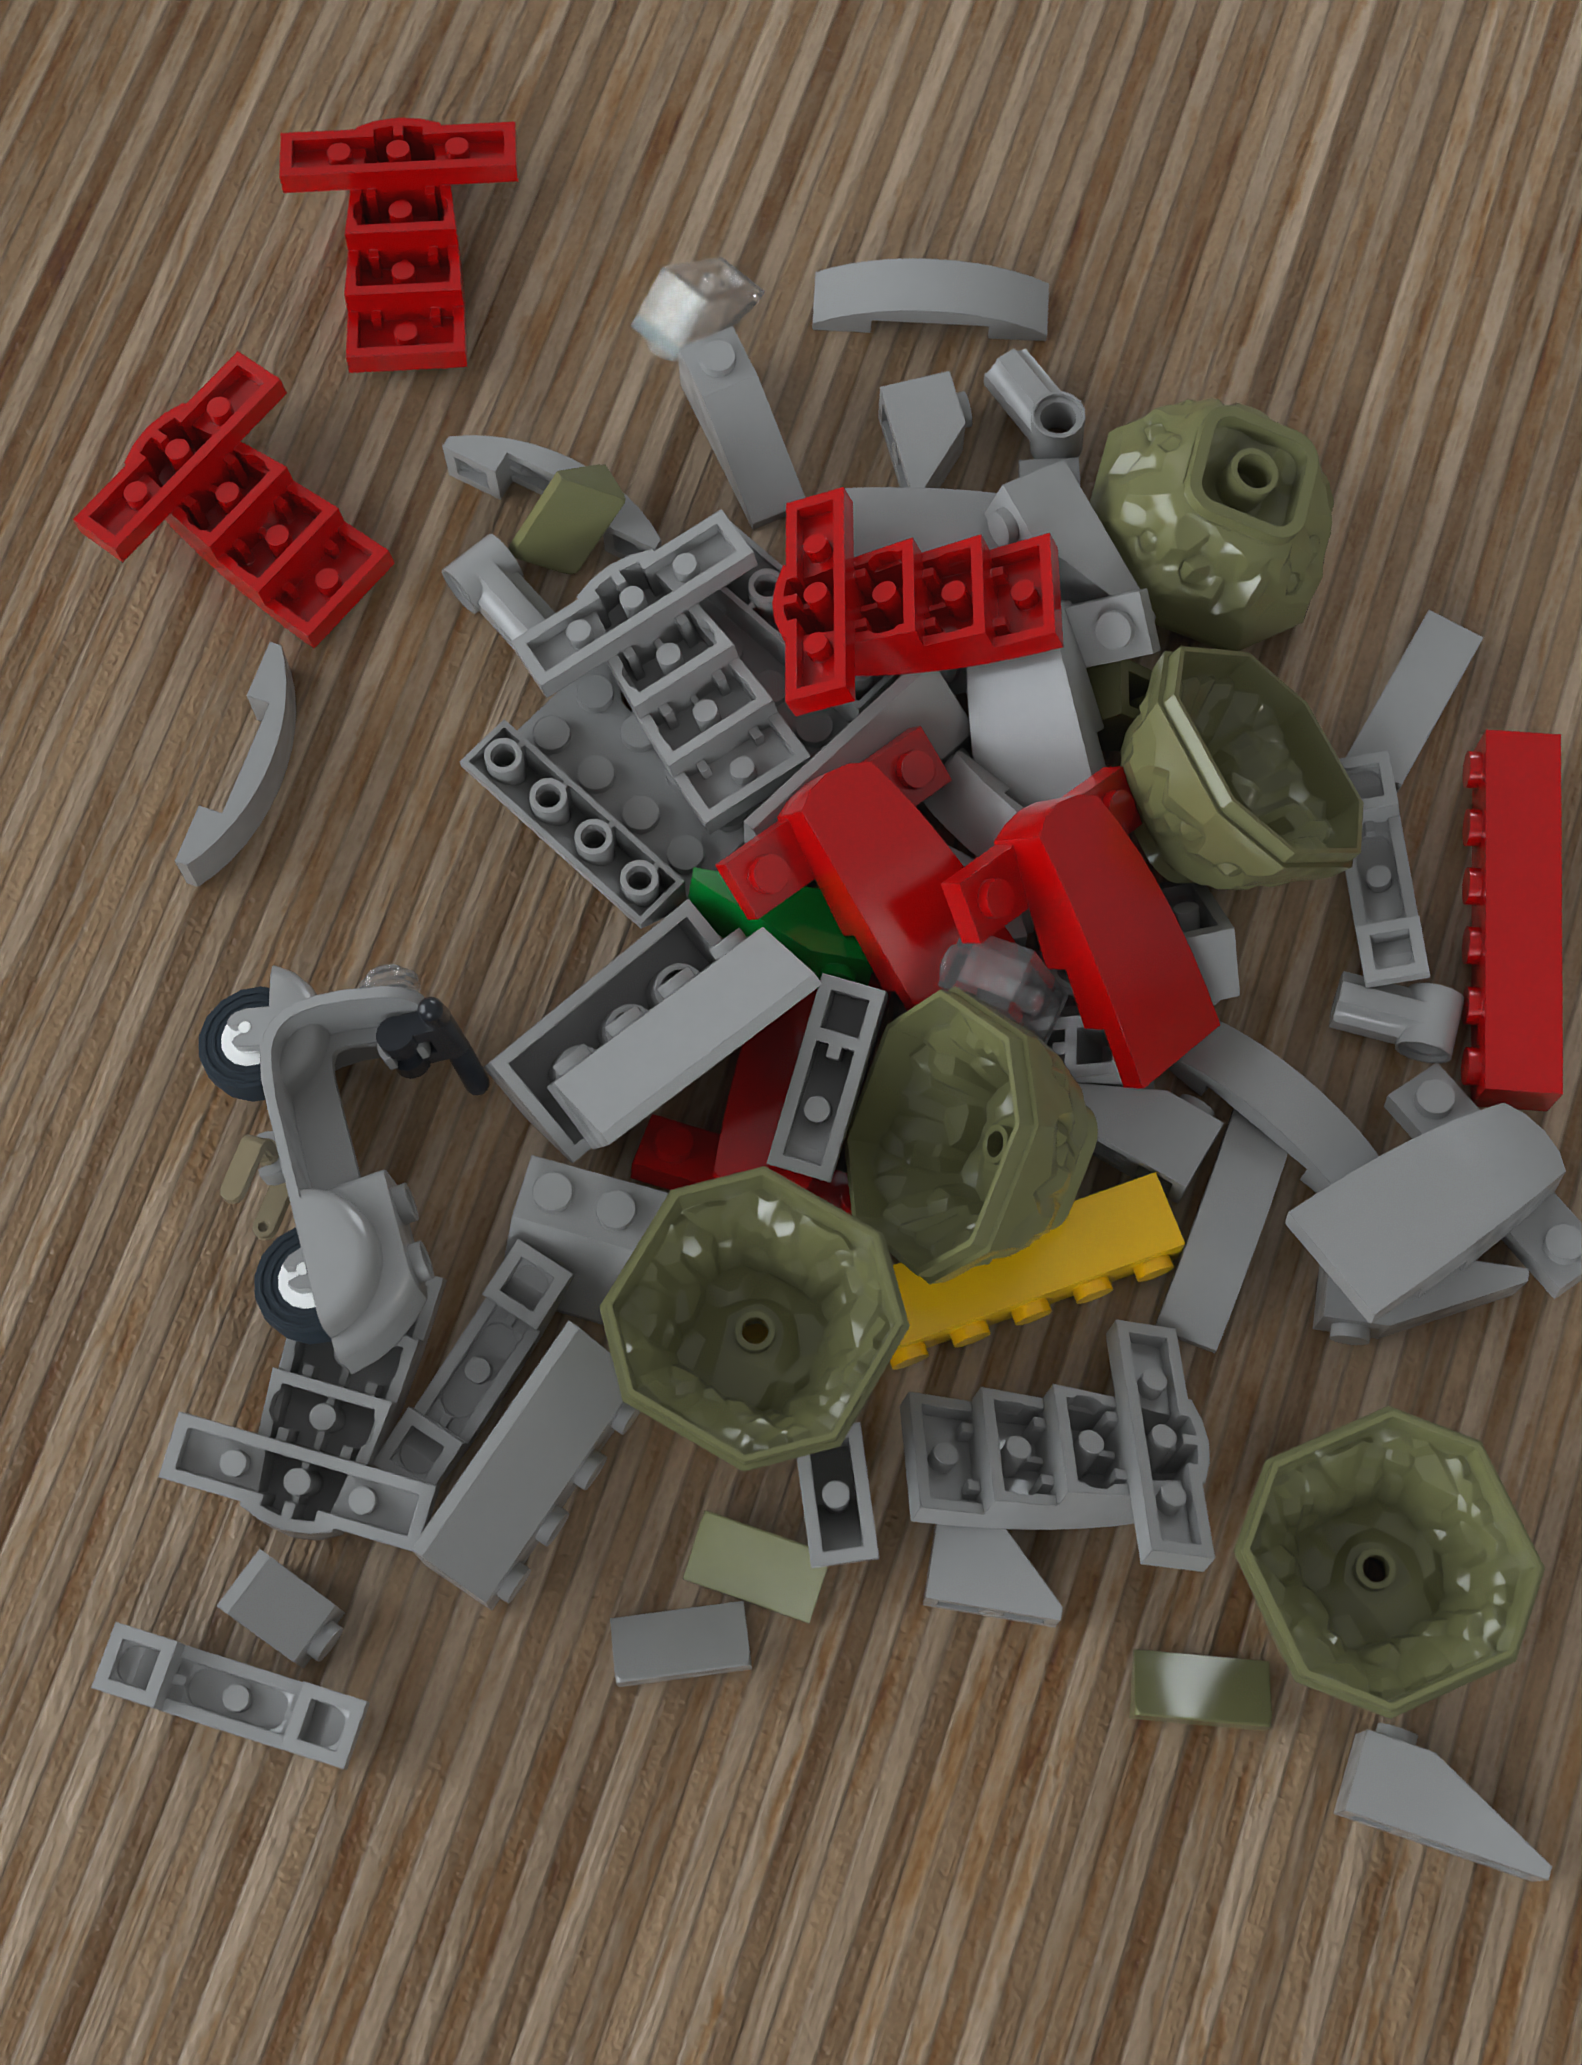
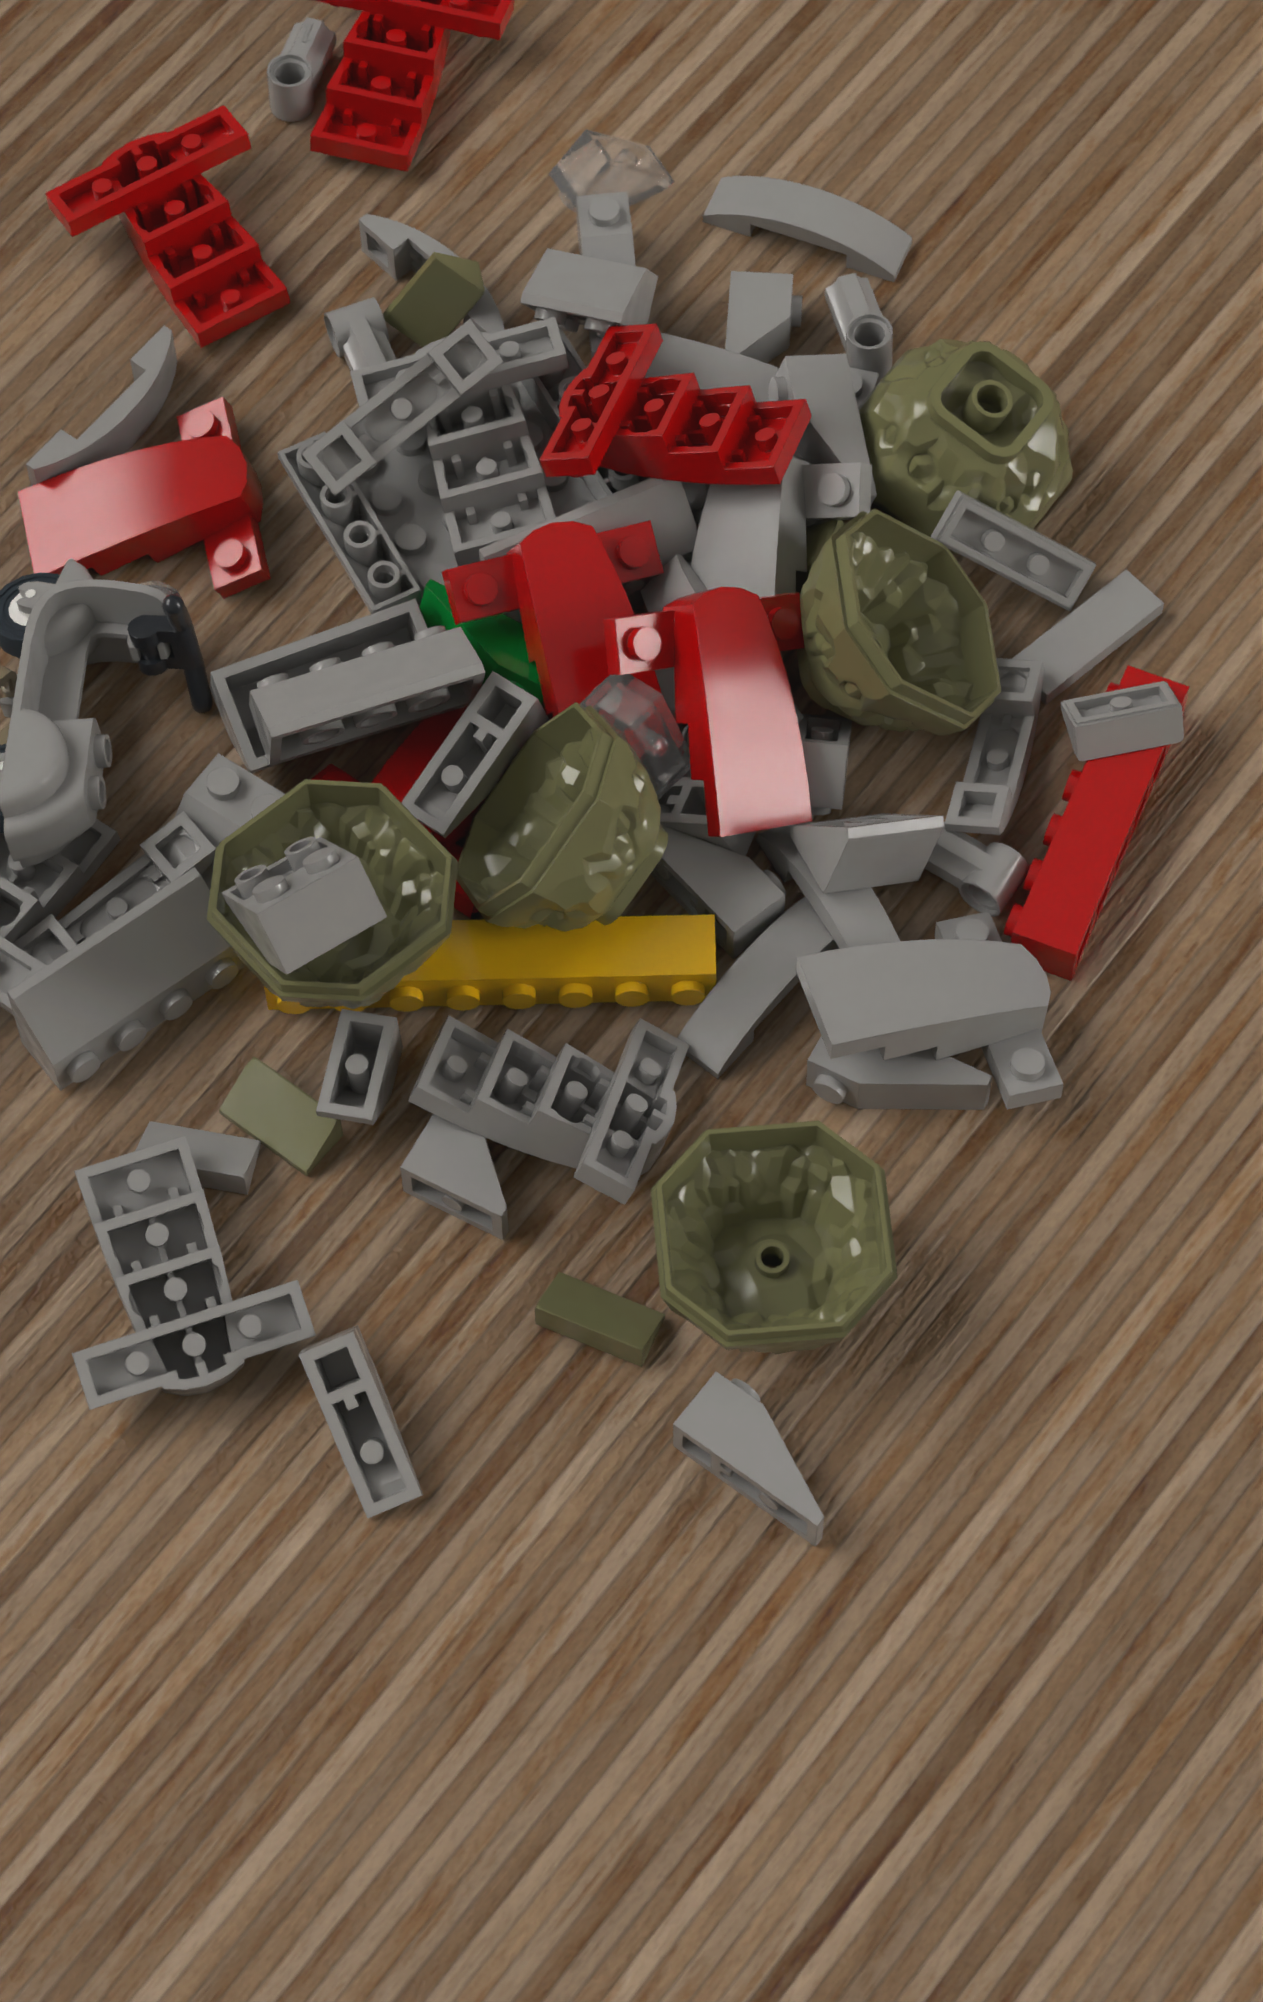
camera: 20 degrees right, 10 degrees down
none -> red slope [18,396,271,599]
none -> light grey slope [72,1135,316,1410]
none -> light grey slope [222,837,387,974]
none -> light grey piece [267,17,336,122]
none -> light grey slope [298,1325,423,1518]
none -> light grey slope [301,319,503,496]
none -> light grey slope [520,248,658,338]
none -> light grey slope [789,813,944,894]
none -> light grey tile [931,490,1097,611]
none -> light grey slope [1060,681,1184,761]

